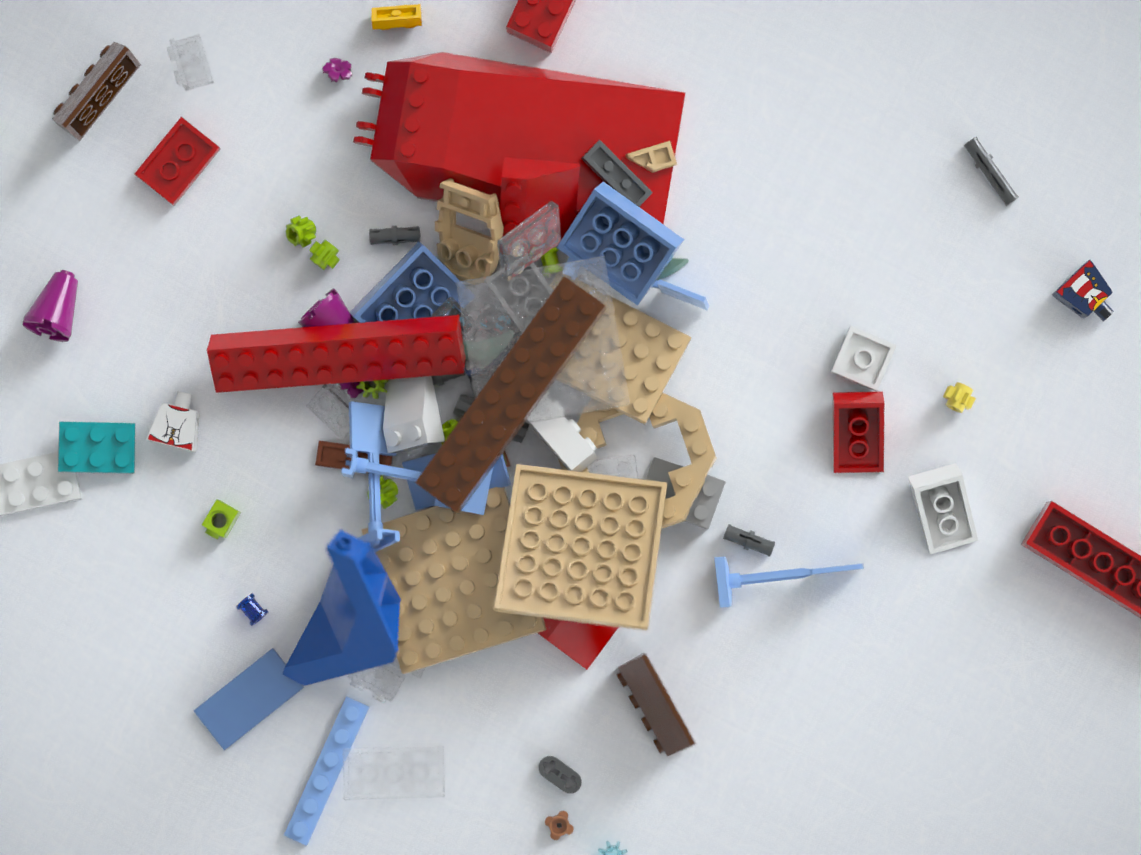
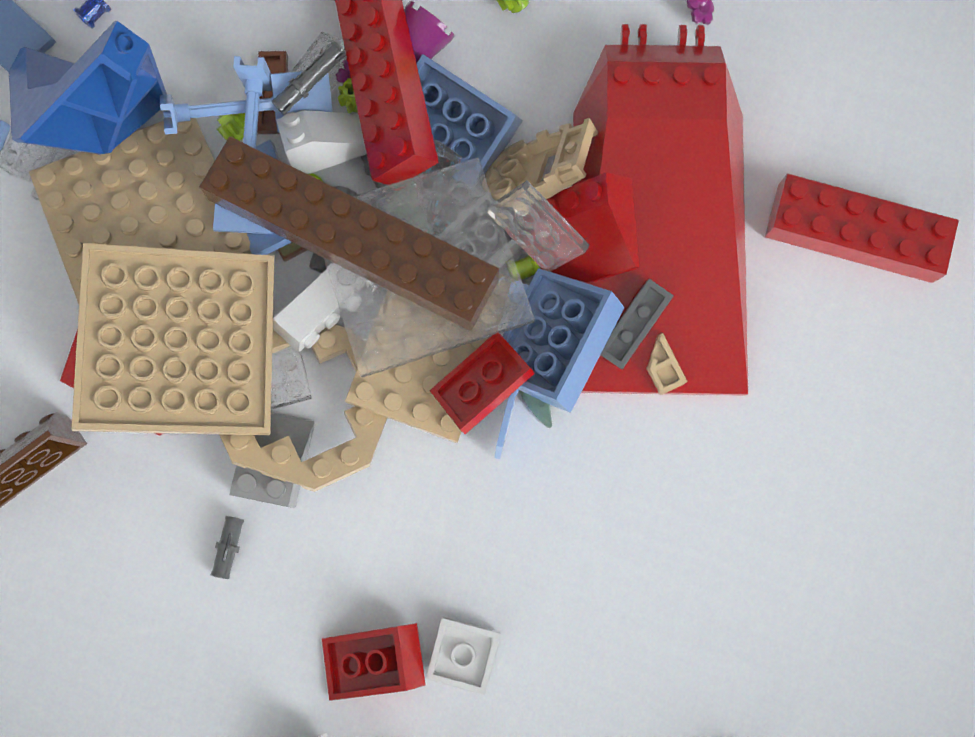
camera: 85 degrees right, 5 degrees down
lime gear [309,240,340,270] -> none
dark grey pin [369,225,421,246] -> none
yellow plate [372,4,422,30] -> none
light blue piece [714,556,864,608] -> none
none -> dark grey pin [271,41,346,115]
none -> red plate [429,331,535,434]

